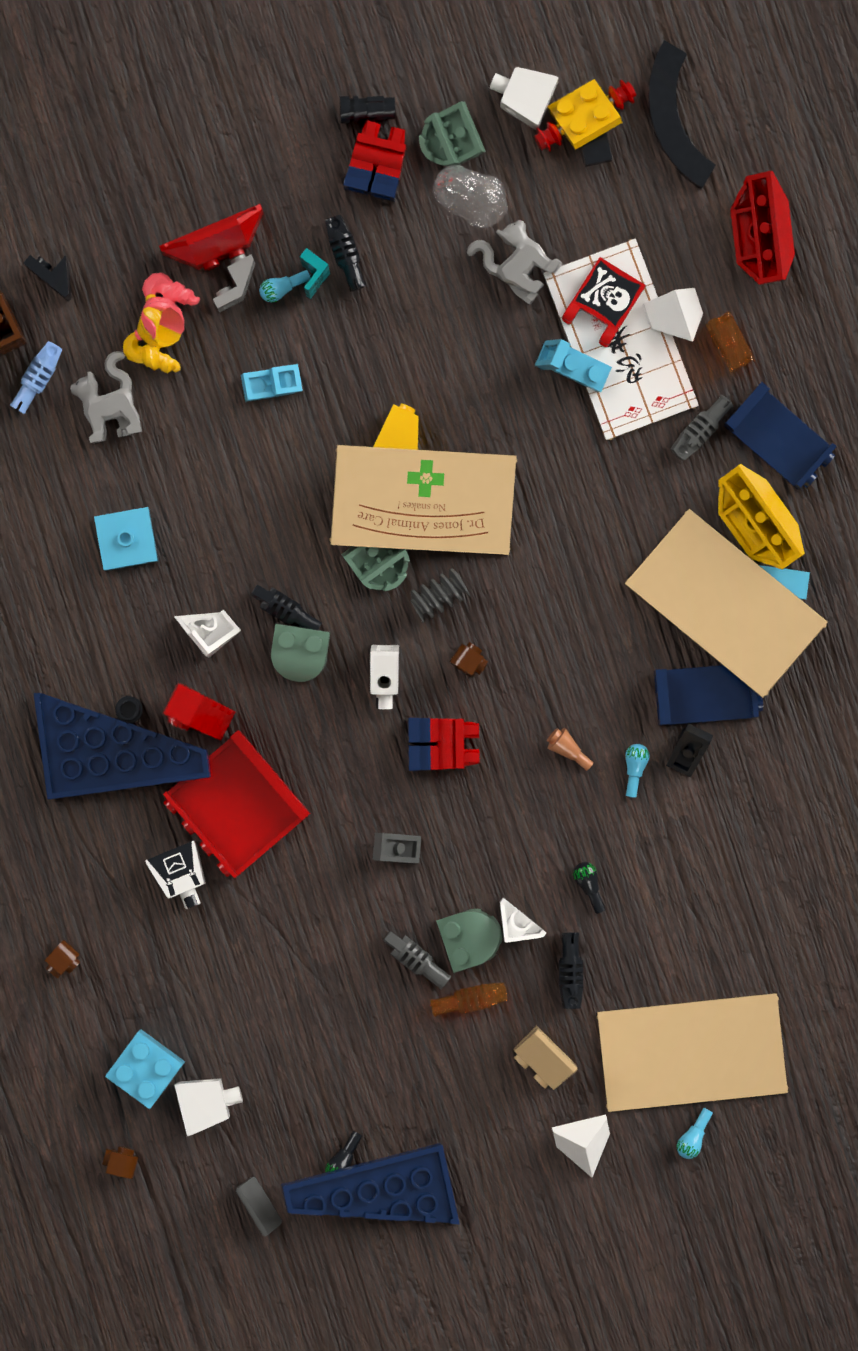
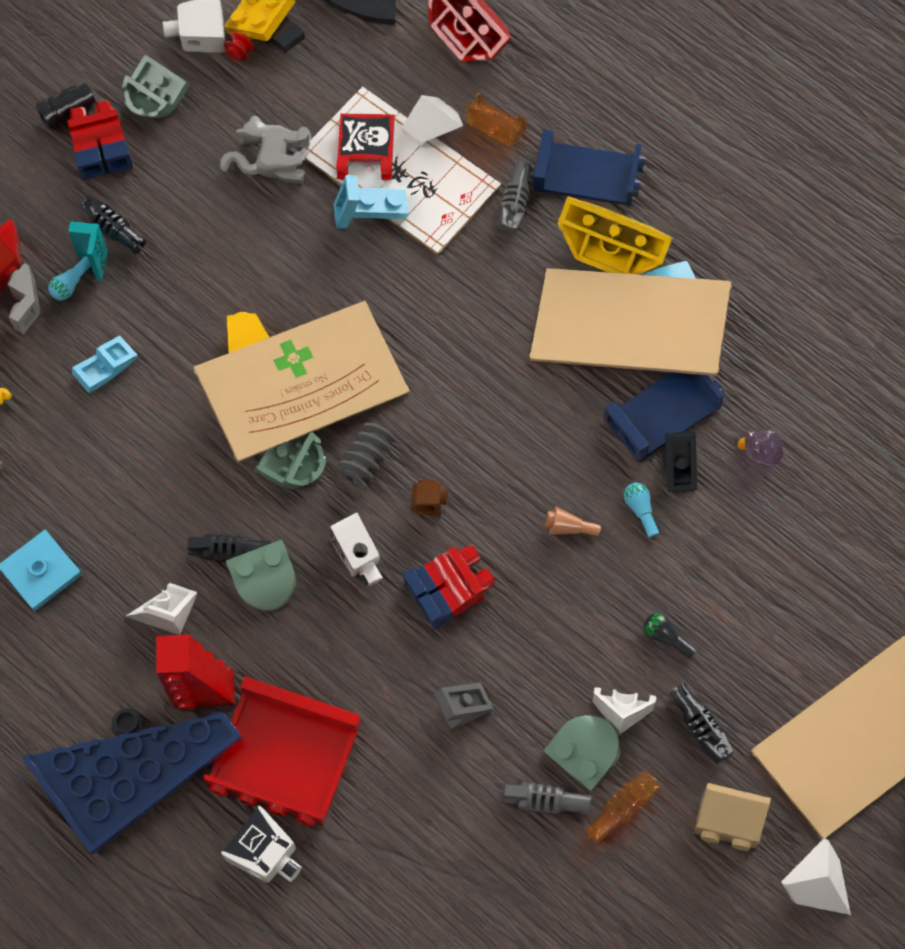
camera: 30 degrees left, 20 degrees down
clear hair [433,165,508,228] -> none
none -> clear purple animal [738,430,783,466]

